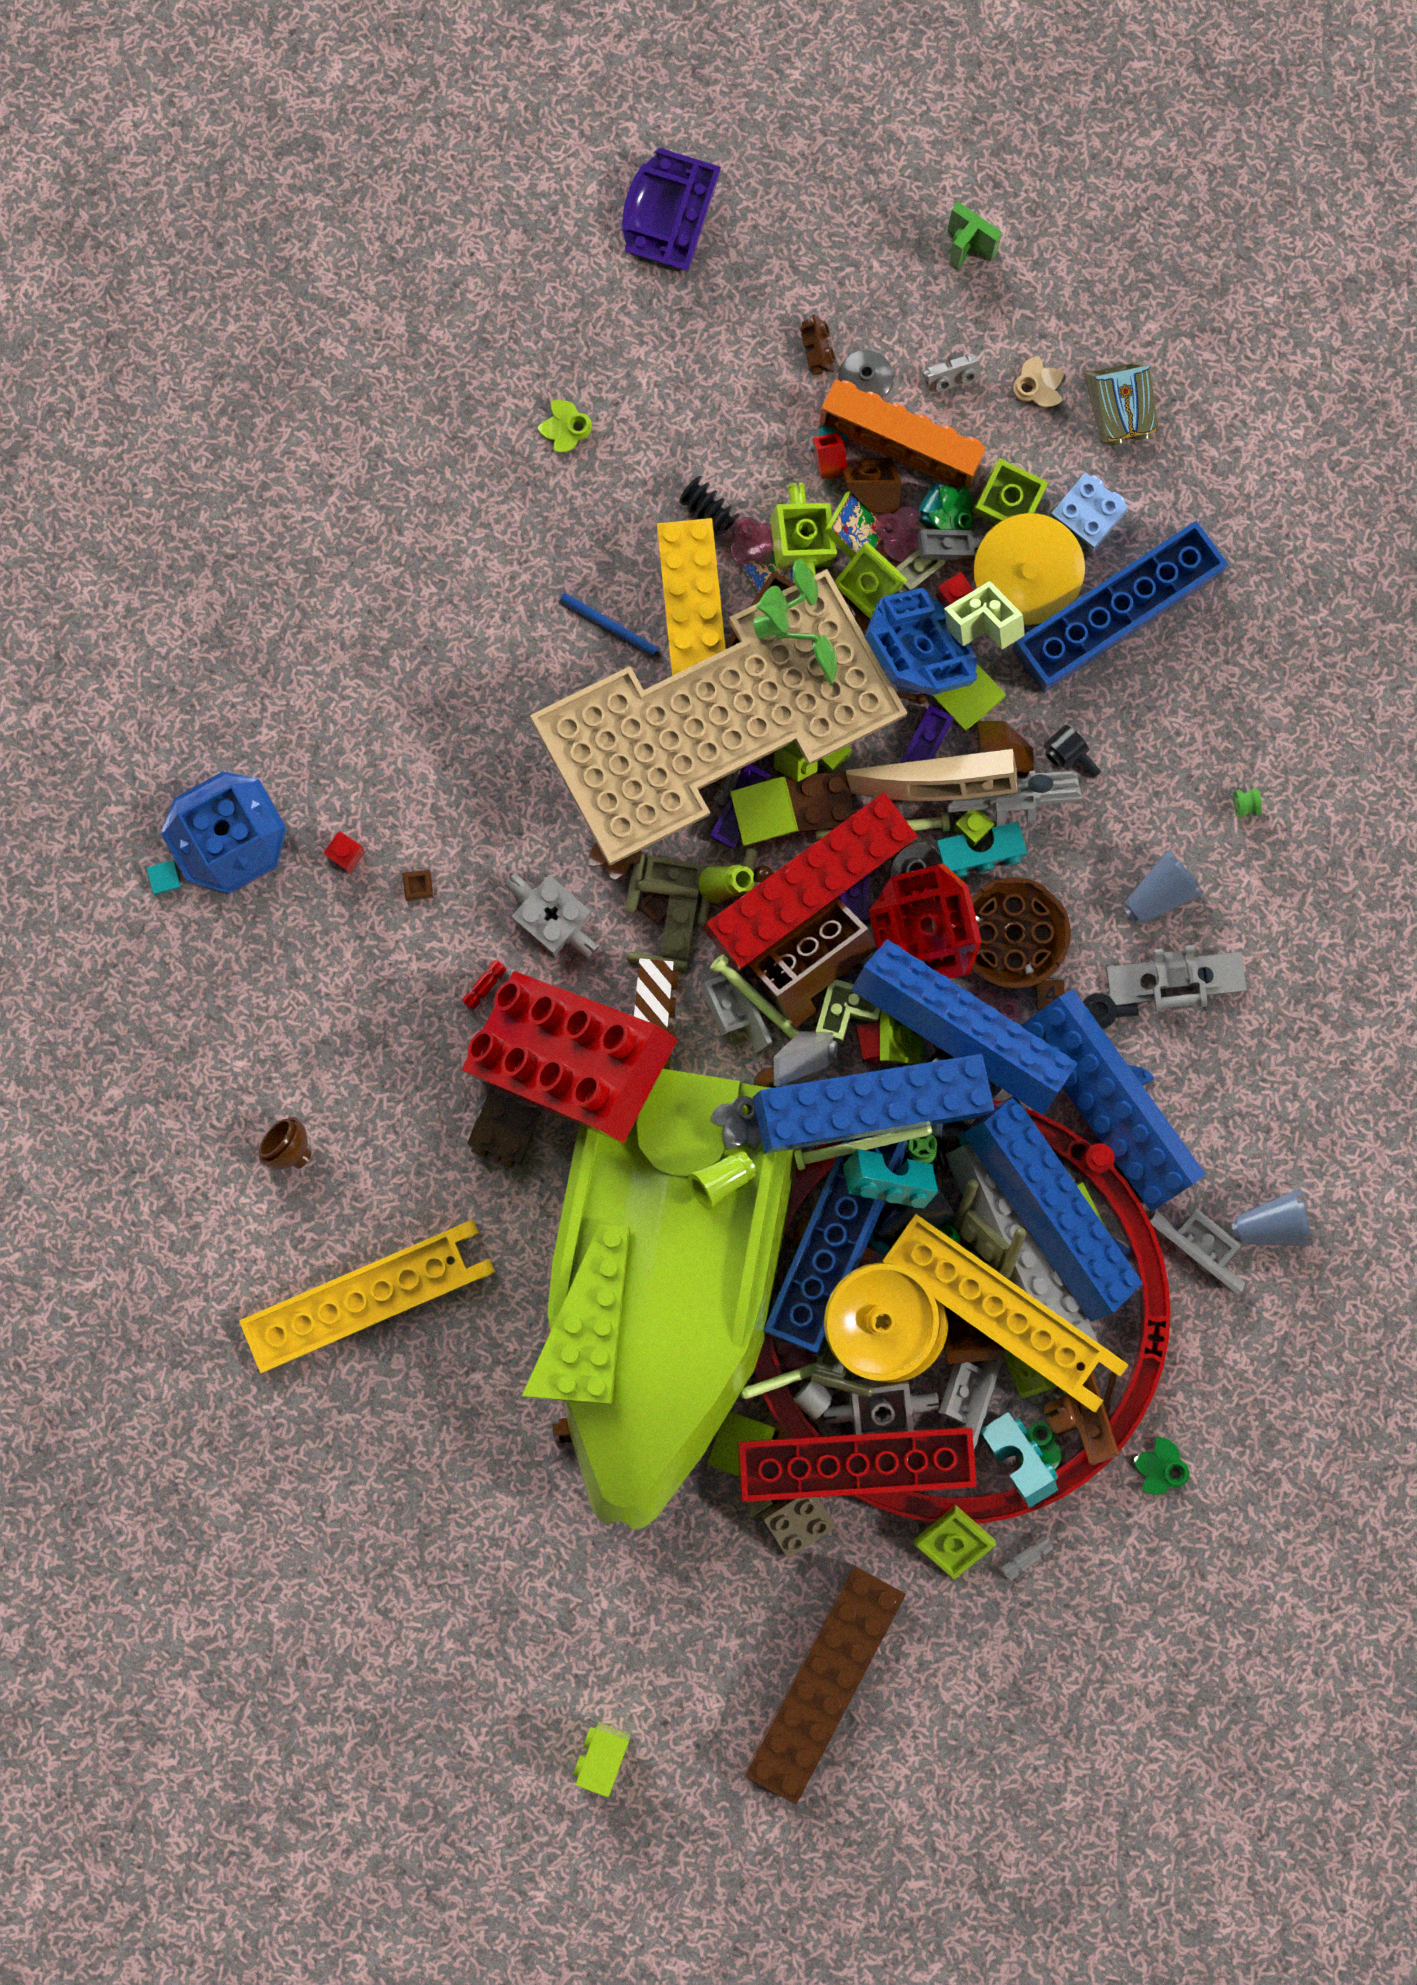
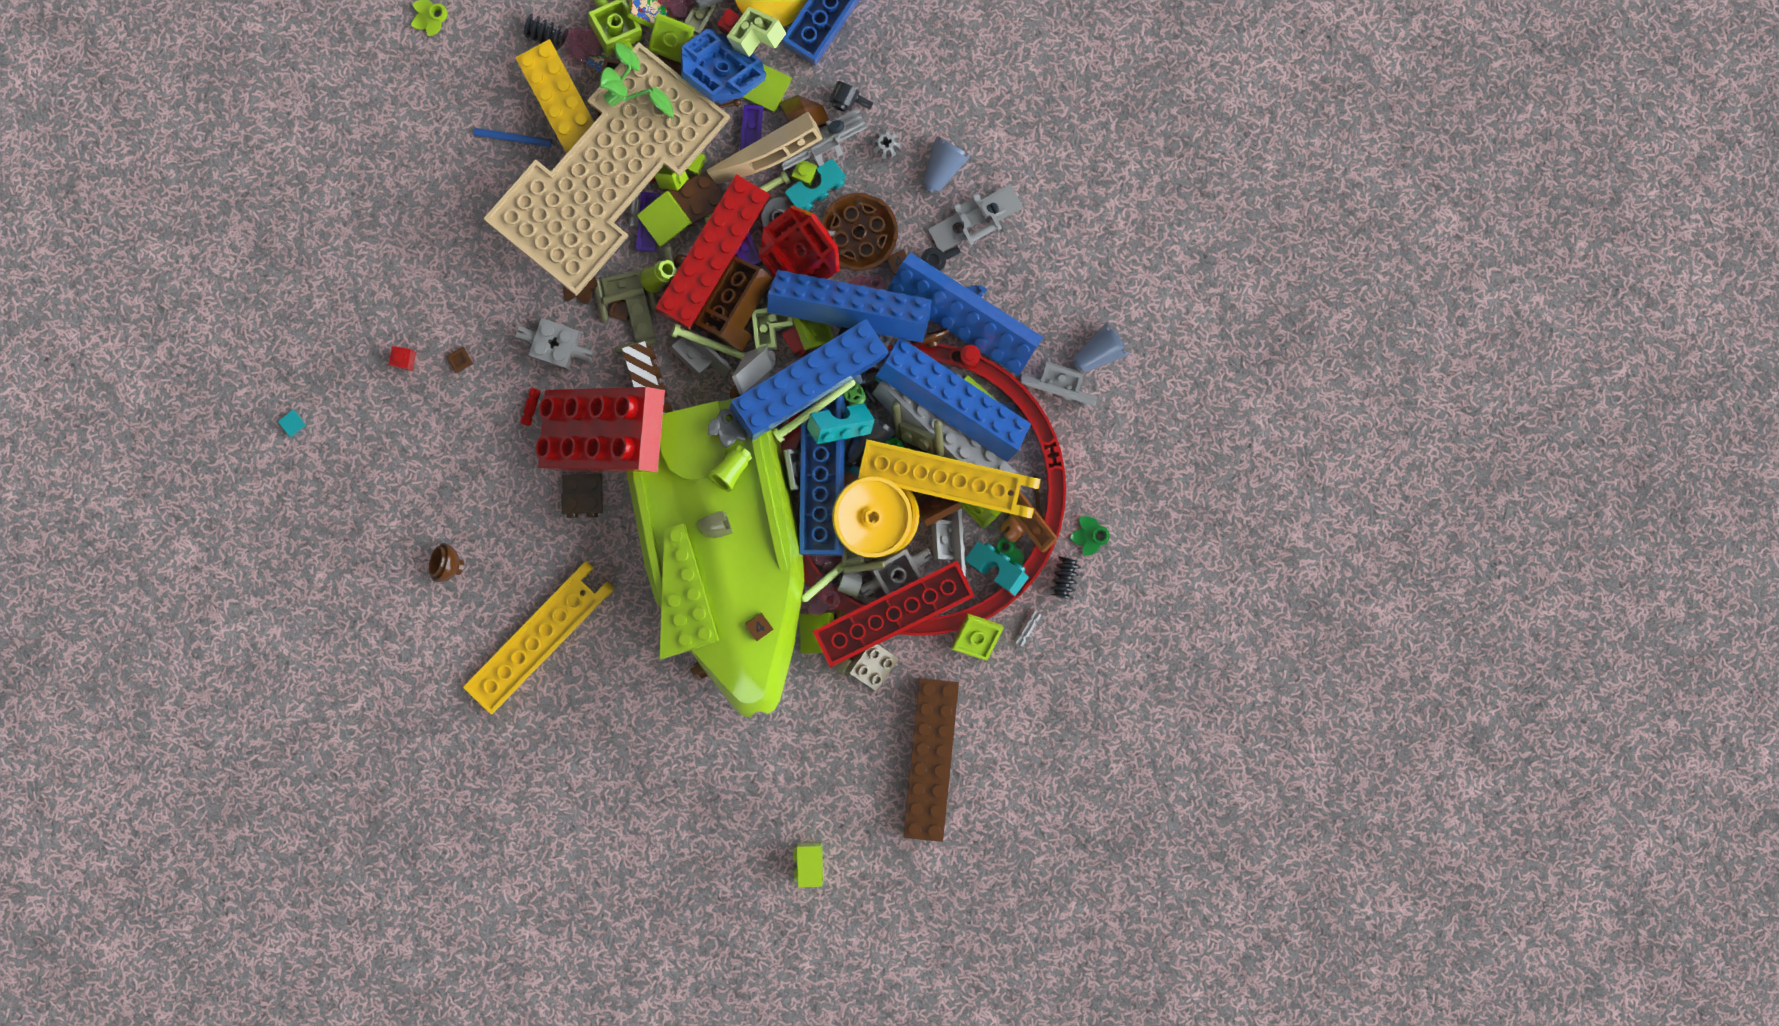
camera: 20 degrees left, 5 degrees up
blue piece [161,771,287,895] -> none
bright green wheel [1233,788,1262,818] -> none
none -> olive brick [696,510,733,538]
none -> reddish brown tile [745,612,774,641]
none -> light grey slope [783,449,801,491]
none -> clear pink plate [802,576,840,615]
none -> light grey piece [871,130,901,159]
none -> reddish brown dish [911,328,949,348]
none -> black piece [1049,556,1081,600]

